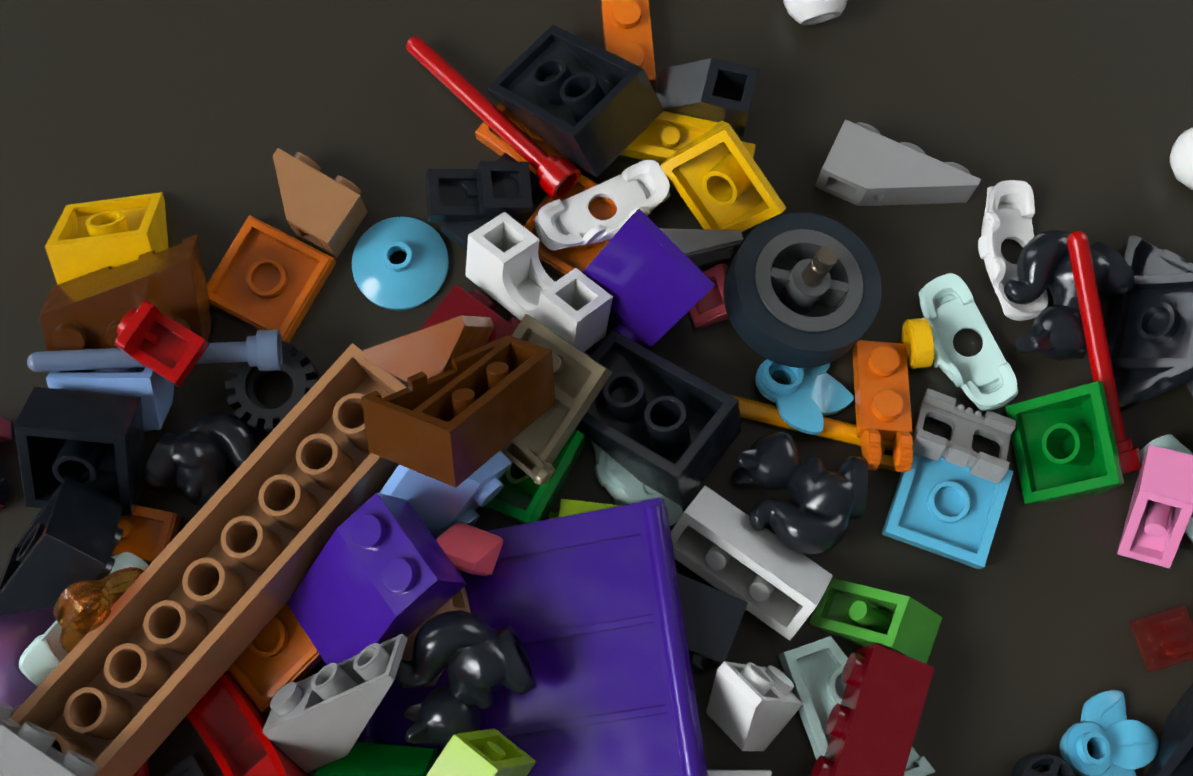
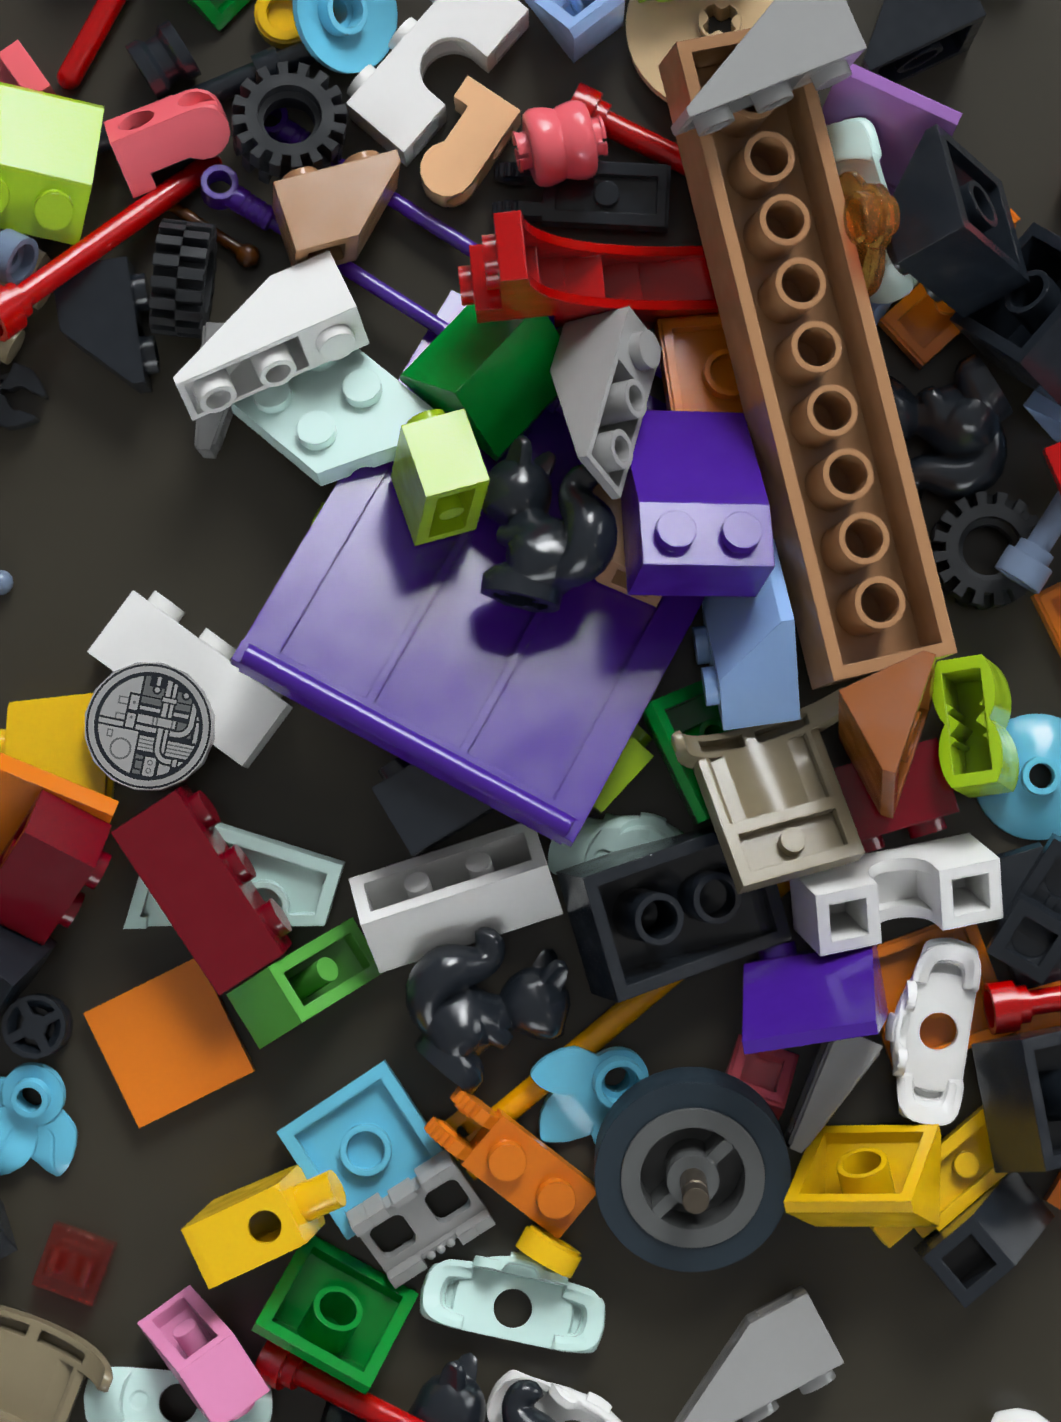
camera: 130 degrees right, 10 degrees up
reddish brown wedge [361,335,555,488] -> none
coral slope [435,523,503,577] -> none
white slope [706,661,803,751] -> none
none -> orange tile [83,958,256,1128]
none -> yellow torso [181,1165,346,1289]
none -> lime brick [932,654,1019,798]

